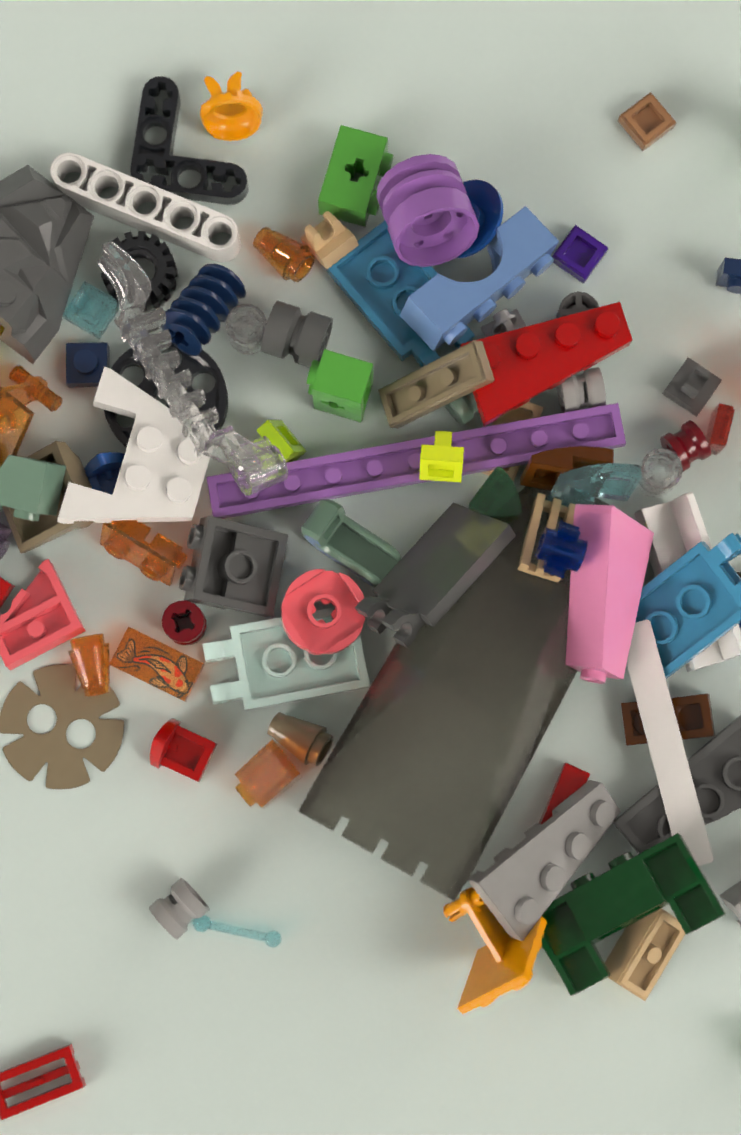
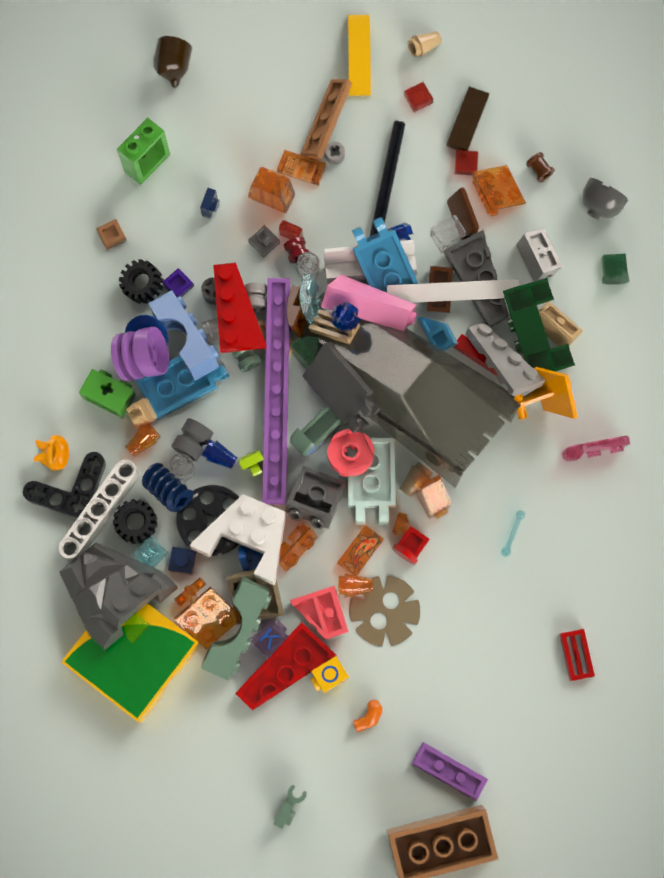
camera: 80 degrees left, 5 degrees down
clear piece [97,241,288,496] -> none
light grey wheel [149,878,210,939] -> none
dark red wheel [162,600,207,646] -> none
bright green brick [307,349,373,423] -> none
dark tan tile [378,341,495,428] -> none
neon yellow tile [419,430,464,483] -> none
none -> black tyre [119,259,164,304]
none -> clear blue cone [201,439,238,469]
none -> clear orange tile [392,512,409,537]
none -> dark azure tile [418,317,458,355]
none -> clear pink hinge [562,435,630,462]

